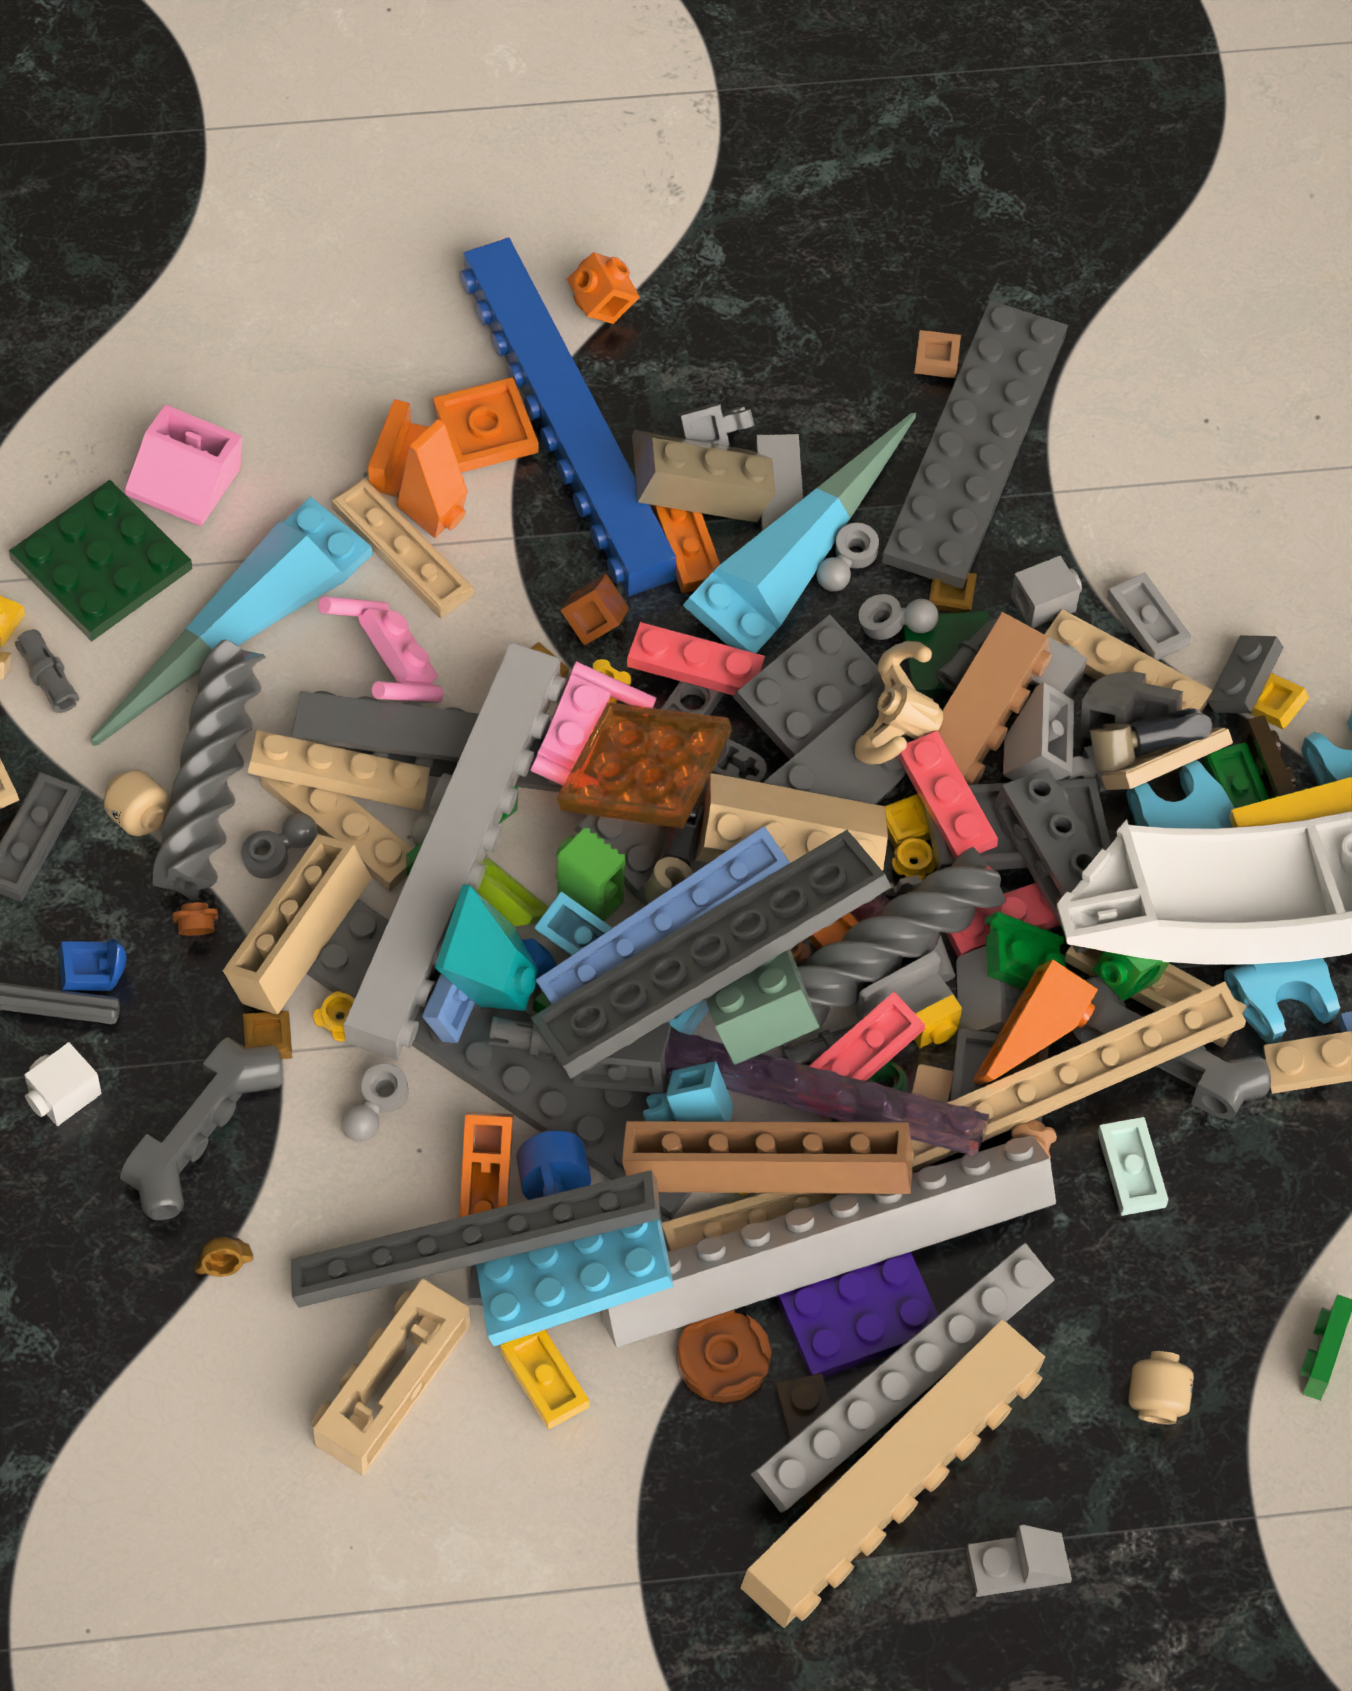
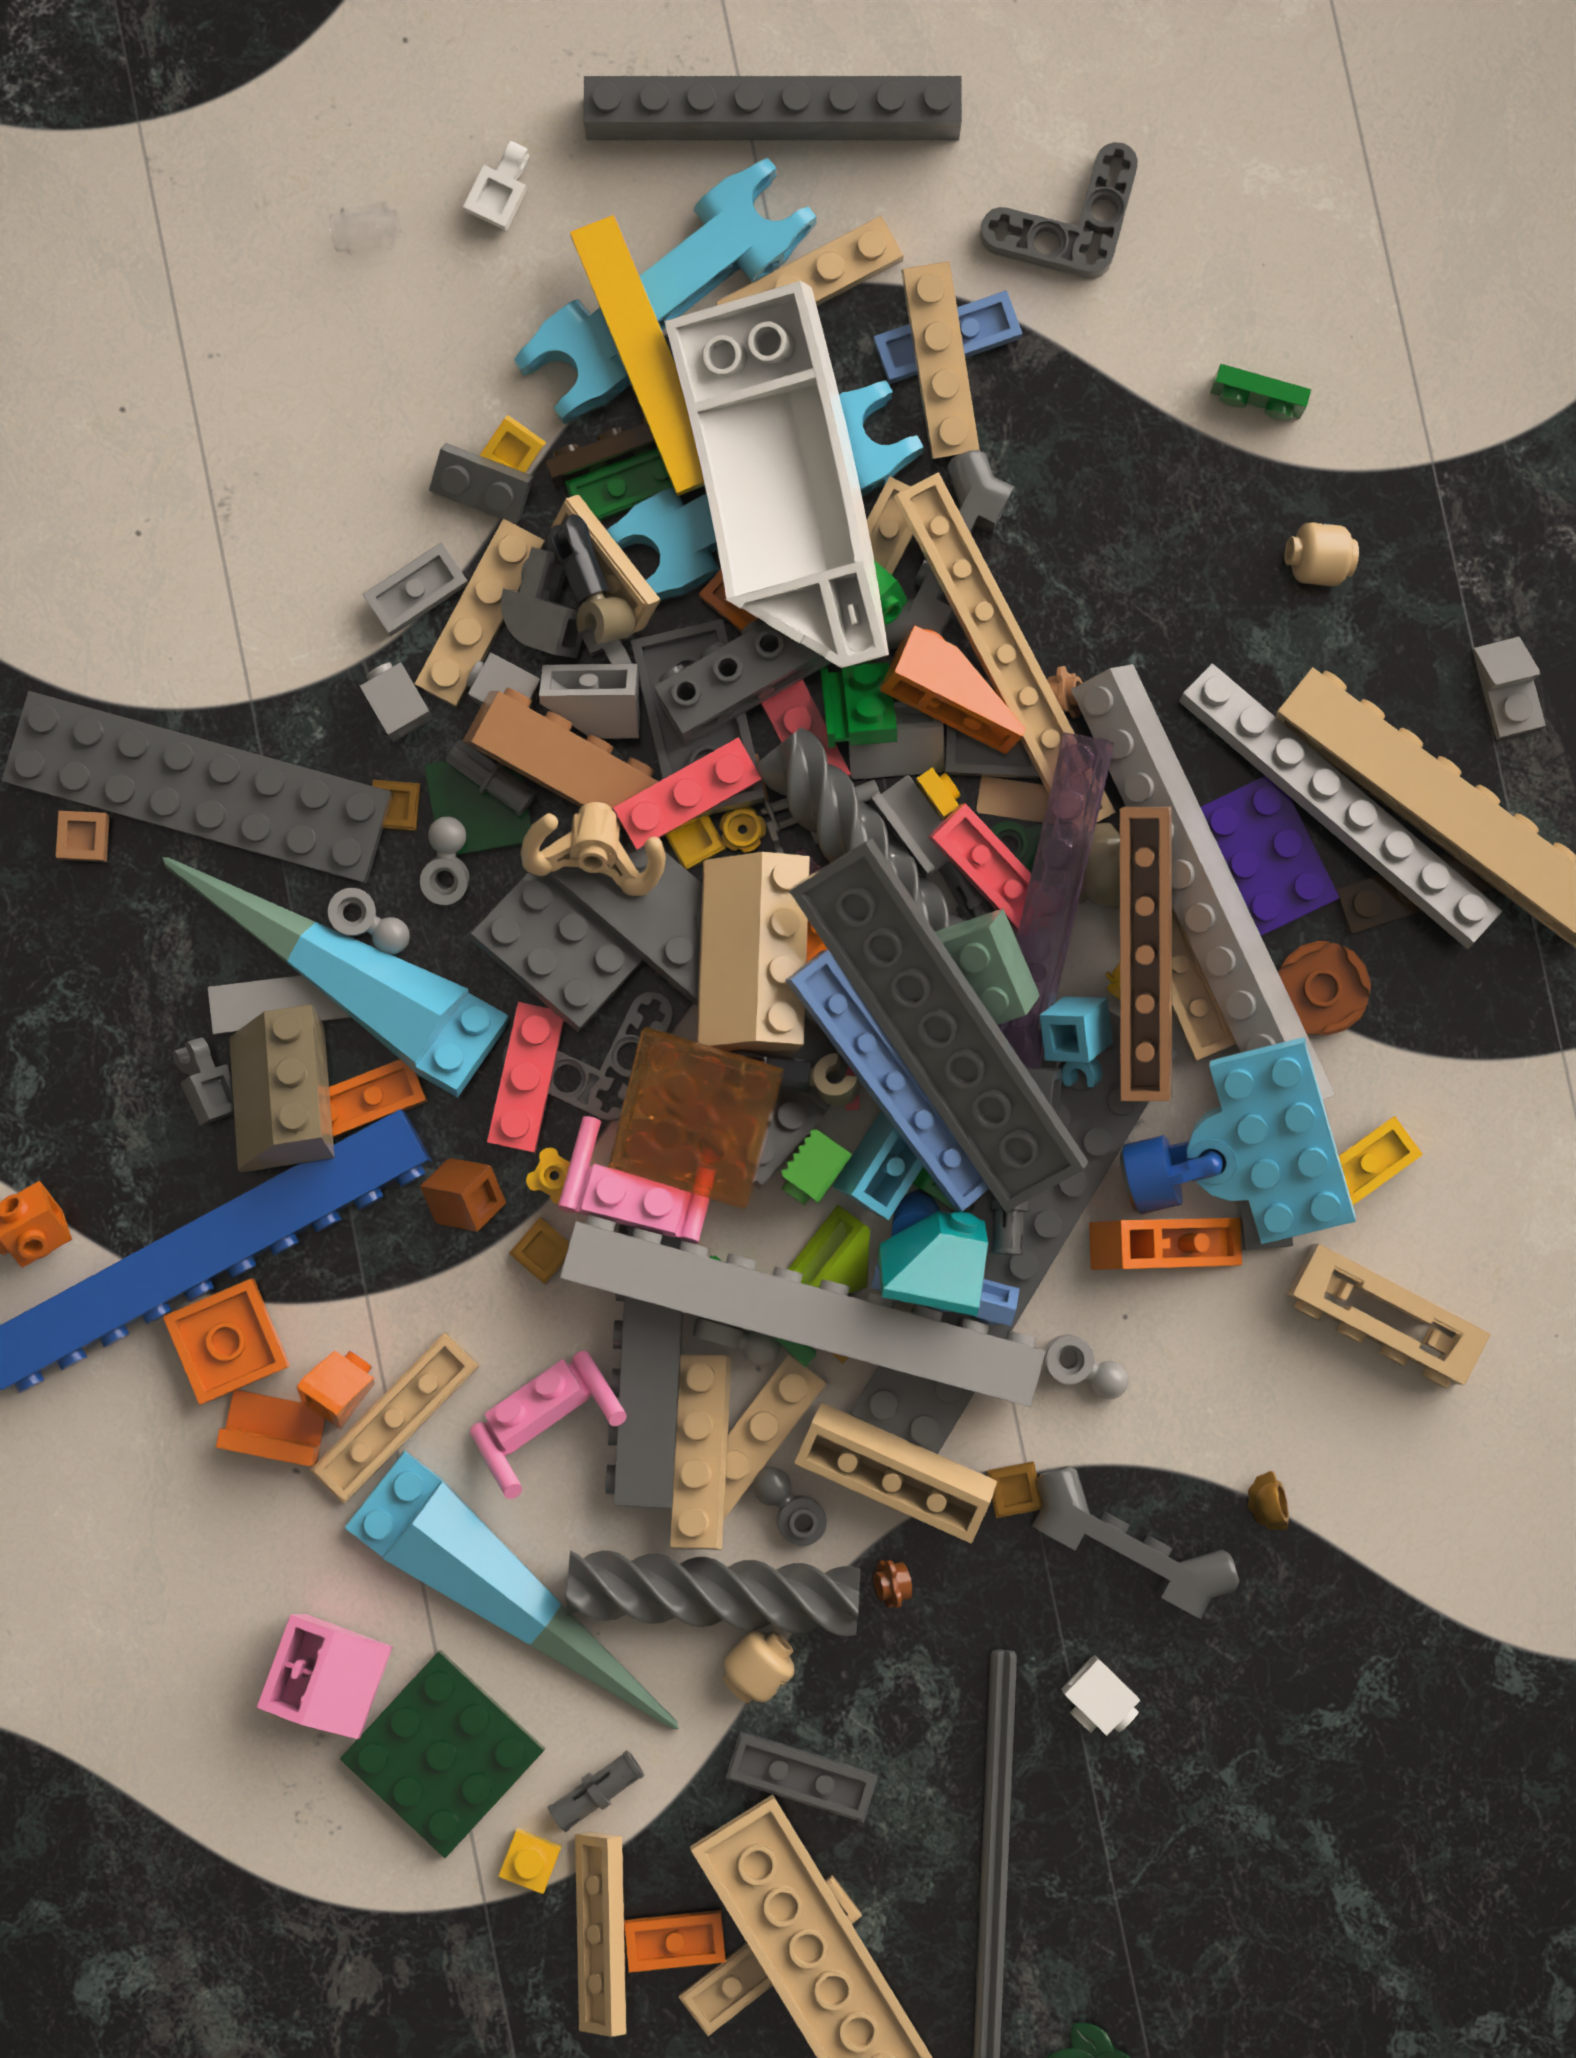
camera: 90 degrees left, 25 degrees up
blue plate [58,939,127,991] -> none
dark grey plate [291,1170,661,1308] -> none
yellow plate [313,991,355,1042] -> none
light aqua plate [1098,1117,1168,1216] -> none

